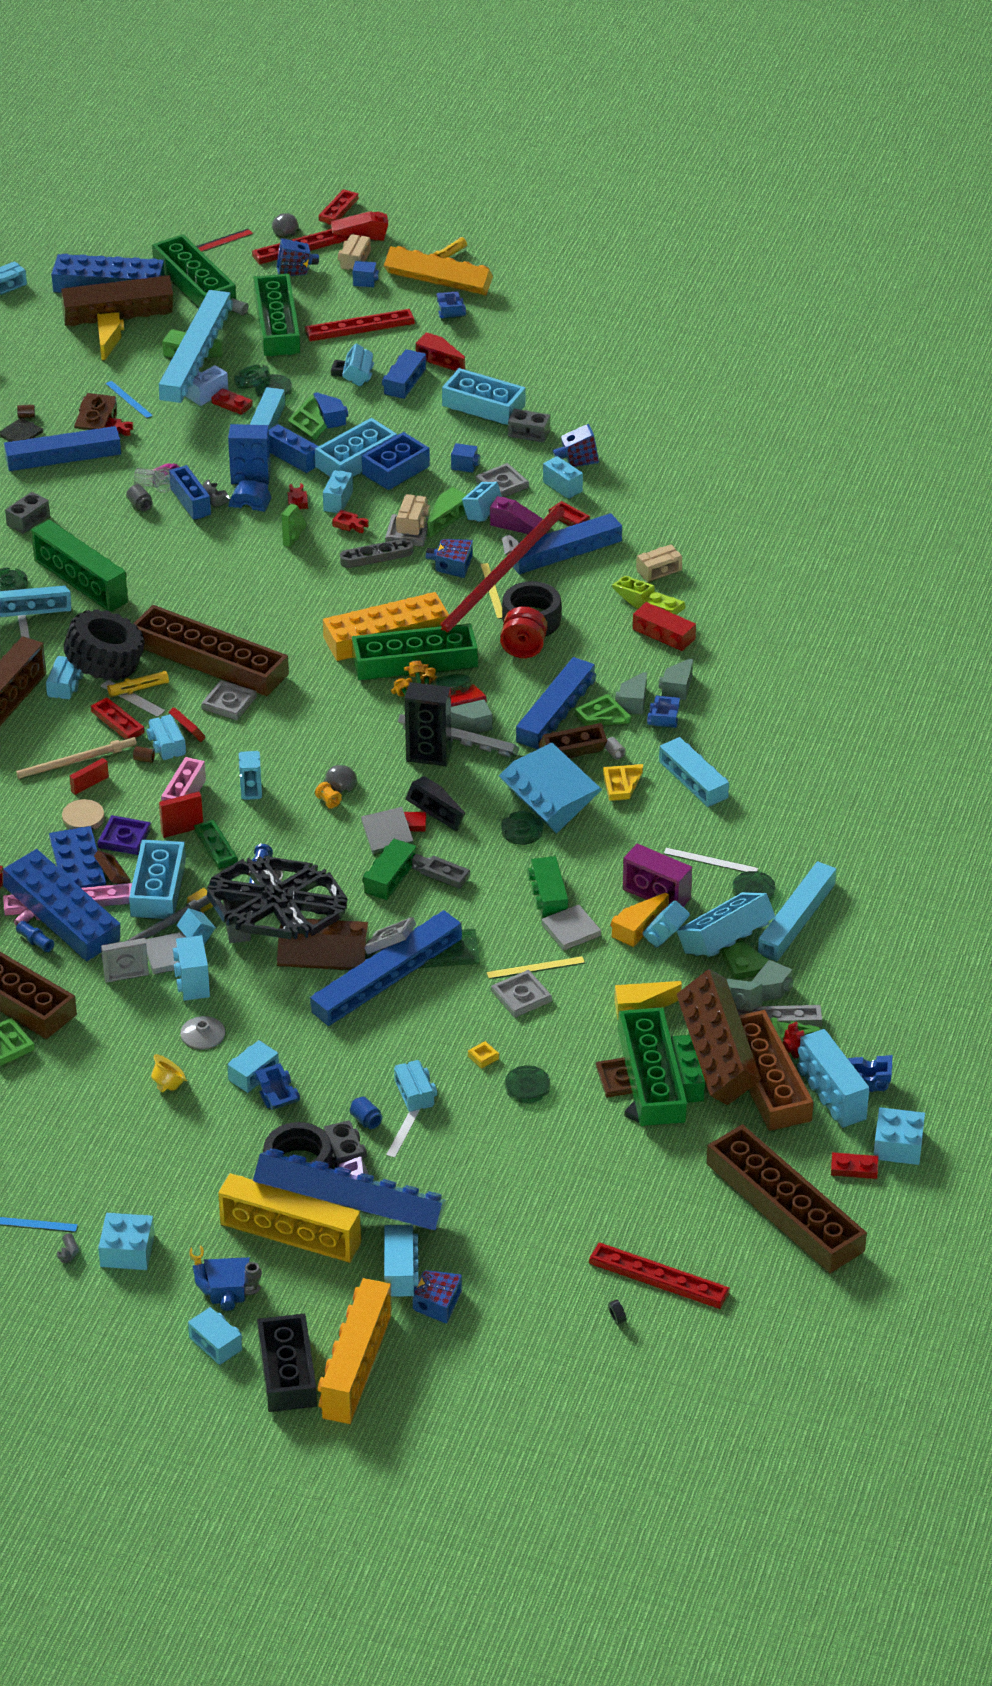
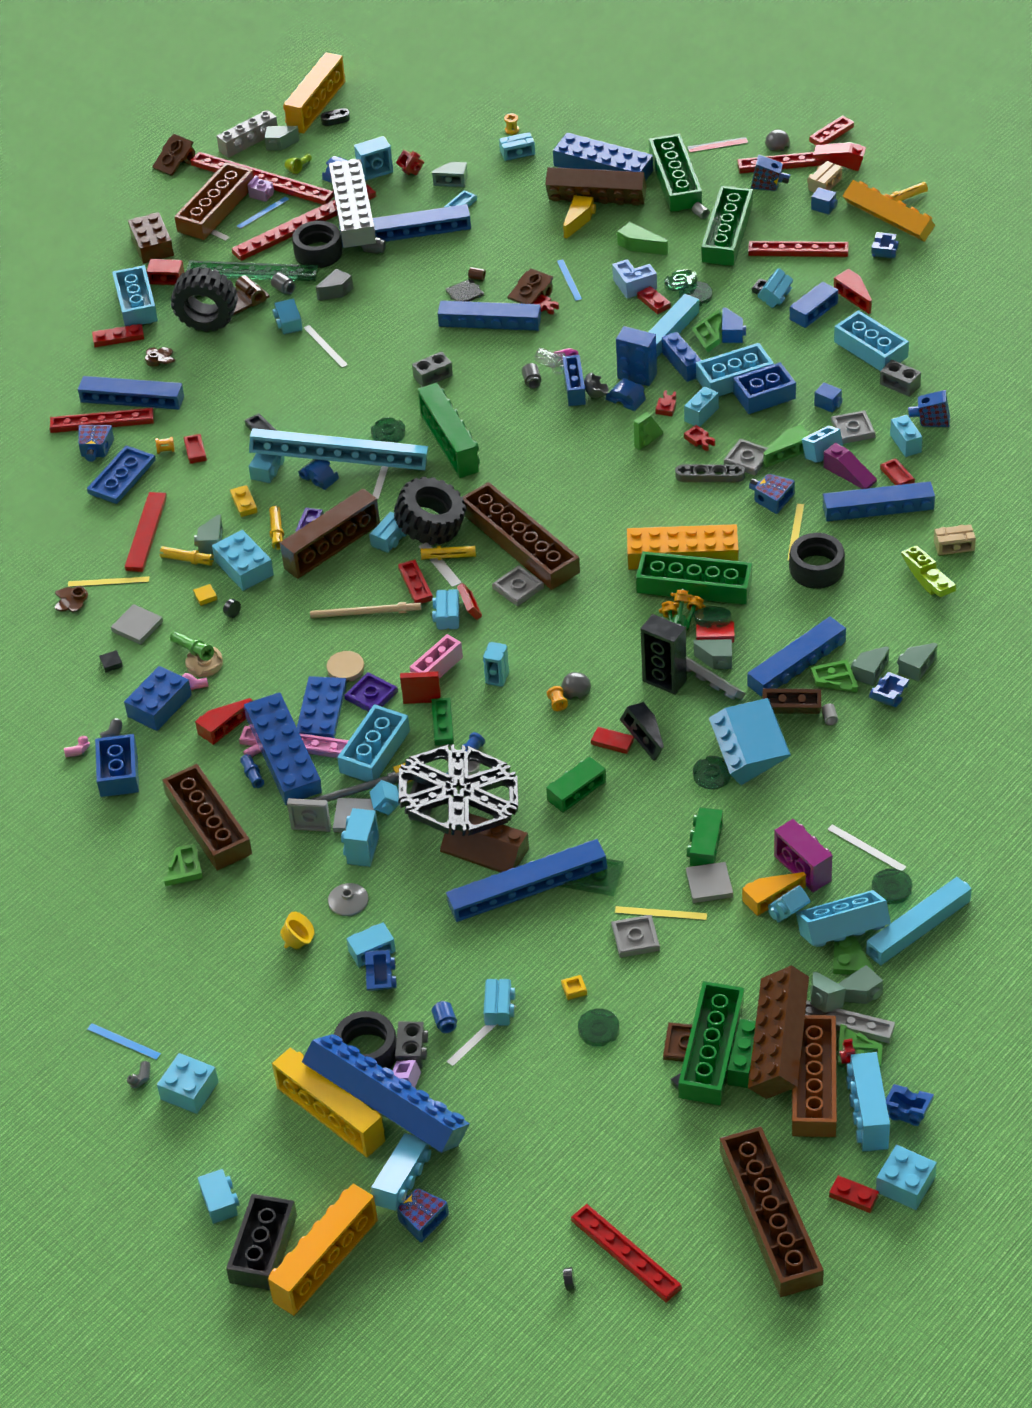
camera: 25 degrees right, 5 degrees up
red tile [69,758,109,795] -> none
reddish brown tile [94,851,131,884] -> none
reddish brown hinge [133,746,155,763] -> none
medium azure brick [159,290,233,403] -> none
blue torso [189,1246,262,1311] -> none
light grey tile [361,807,413,855] -> none
light grey tile [364,917,416,954] -> none
tan brick [396,494,431,535] -> none
dark grey hinge [411,854,471,889] -> none
red axle [440,505,564,632] -> none
red wheel [500,606,547,659] -> none
light grey piece [502,535,519,556] -> none
yellow wing [603,764,643,801] -> none
yellow slope [615,981,682,1019] -> none
red brick [632,602,696,651] -> none
medium azure brick [659,737,729,807] -> none

